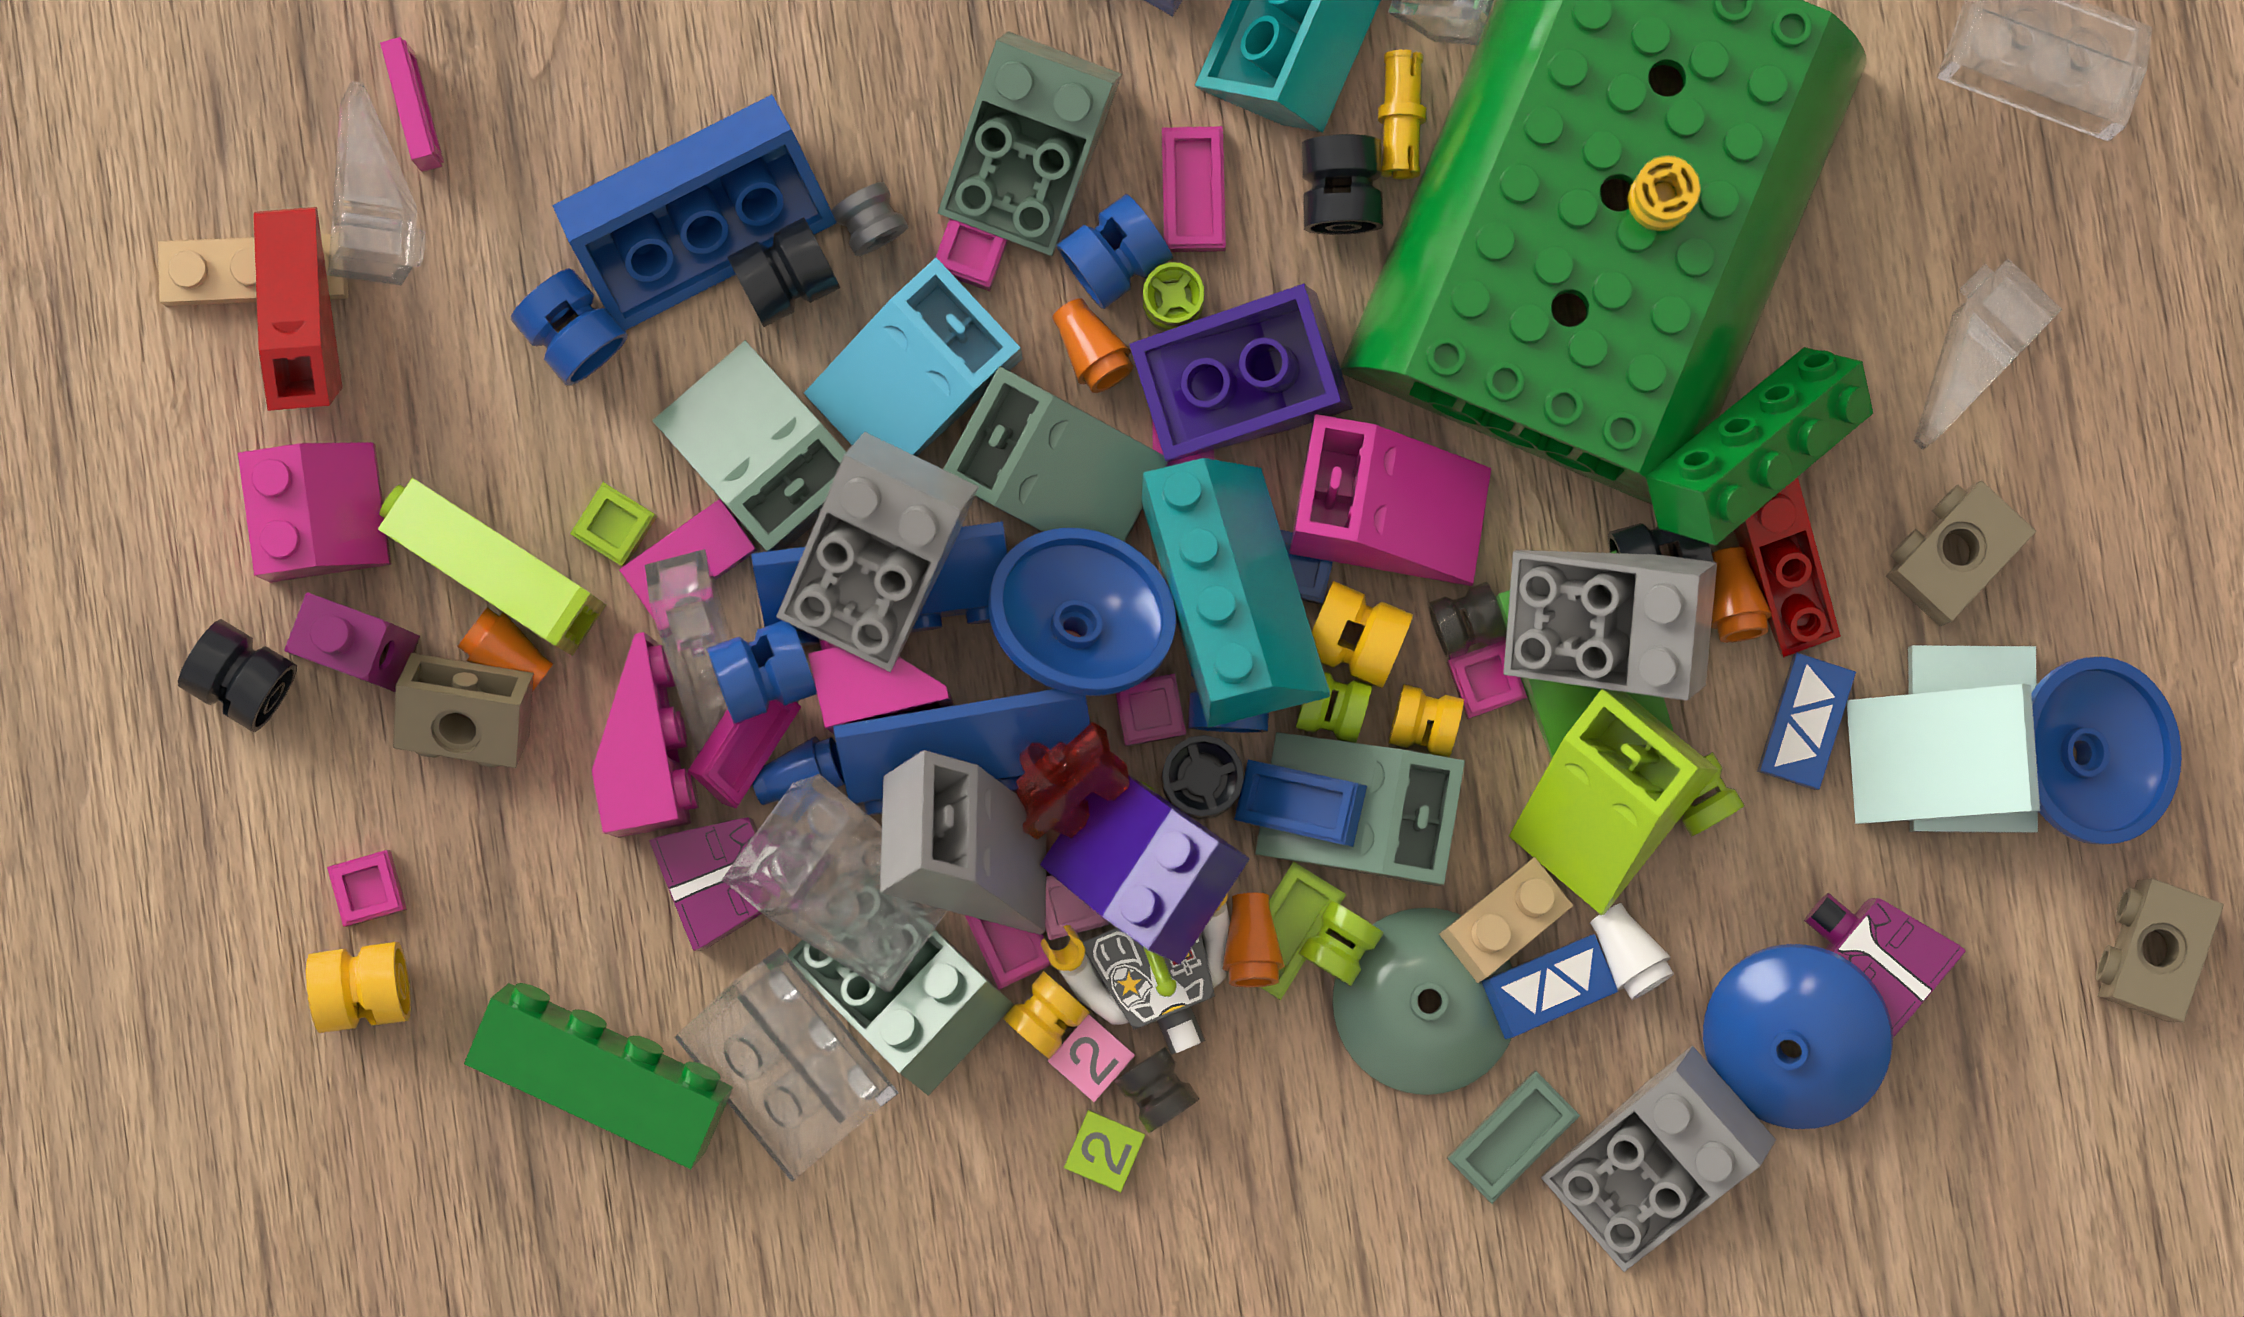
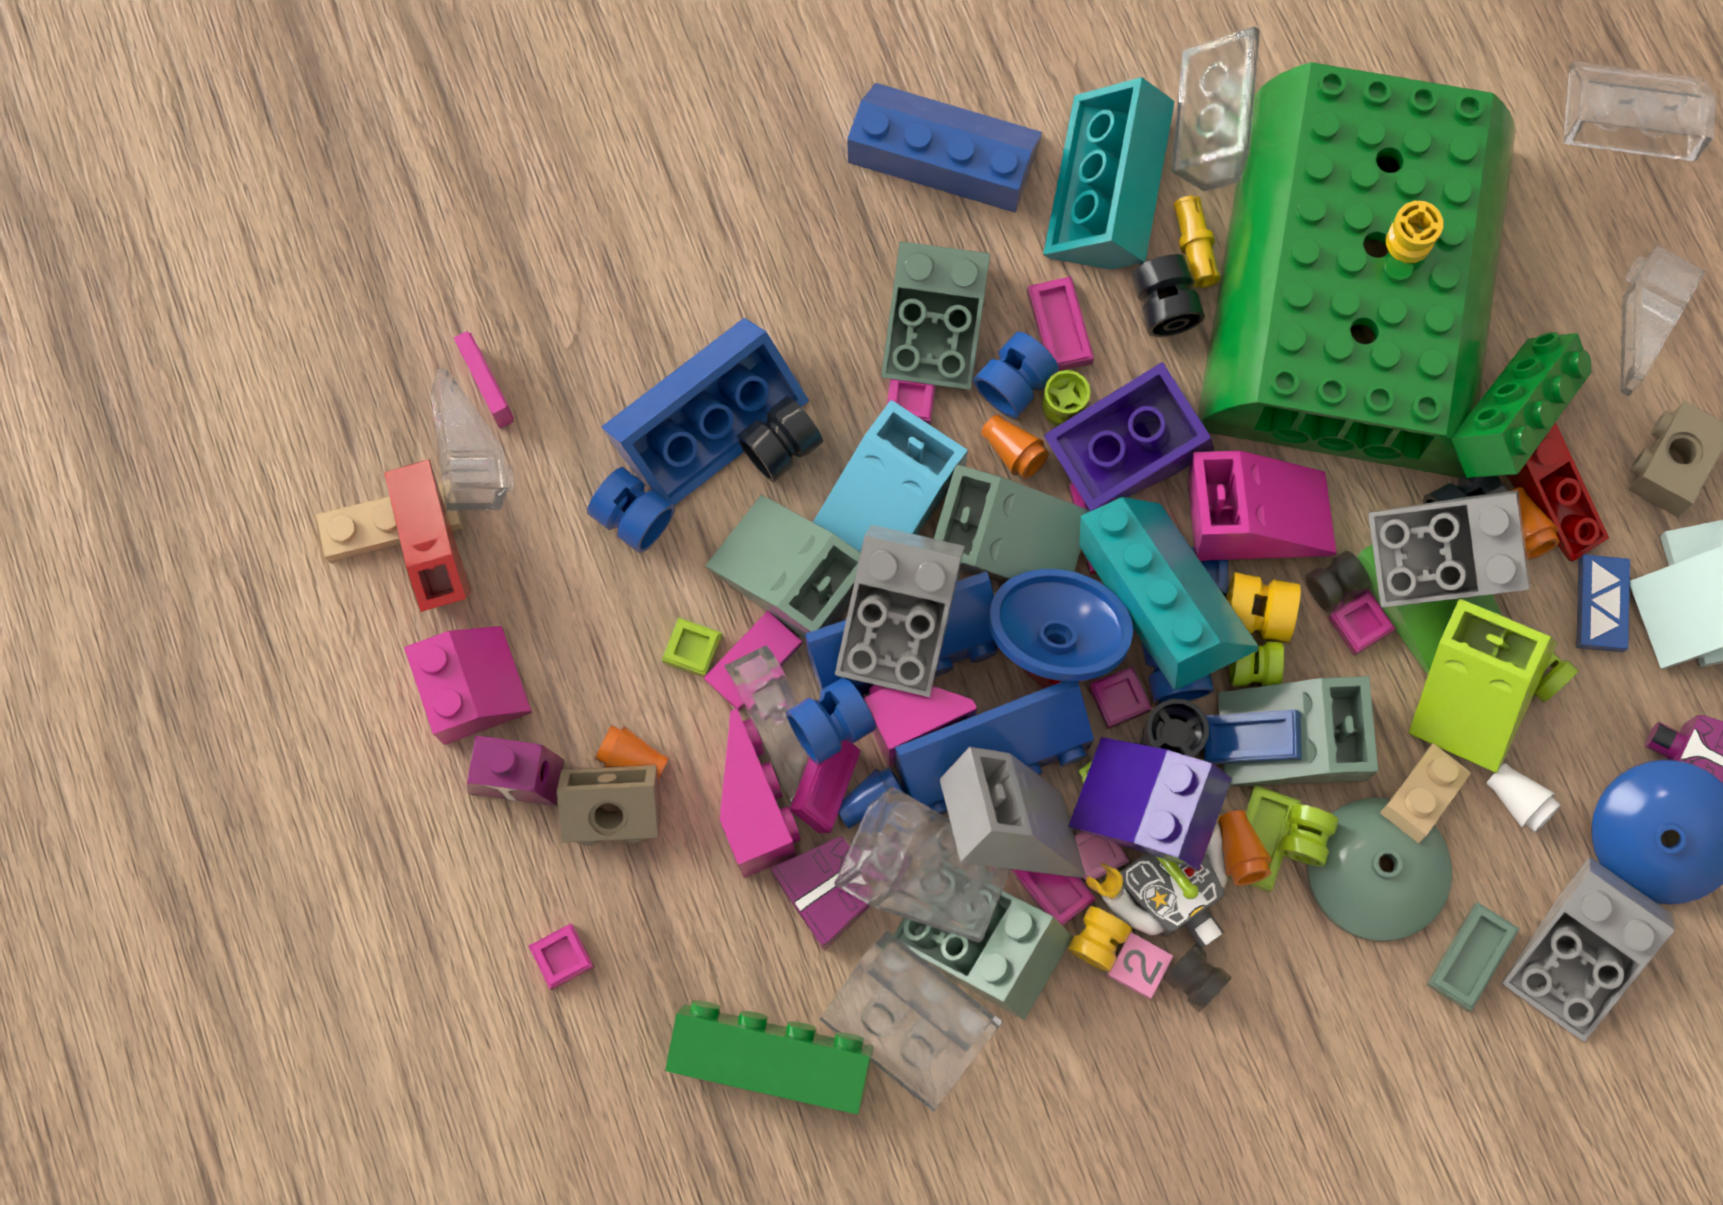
camera: 10 degrees left, 10 degrees down
black wheel [178,619,297,732] -> none
yellow wheel [306,942,411,1033] -> none
slope [378,477,606,656] -> none
flat silver wheel [831,182,908,256] -> none
clear red hips [1016,722,1130,840] -> none
lime tile [1064,1110,1145,1192] -> none
yellow wheel [1388,684,1464,758] -> none
blue tile [1481,934,1619,1039] -> none

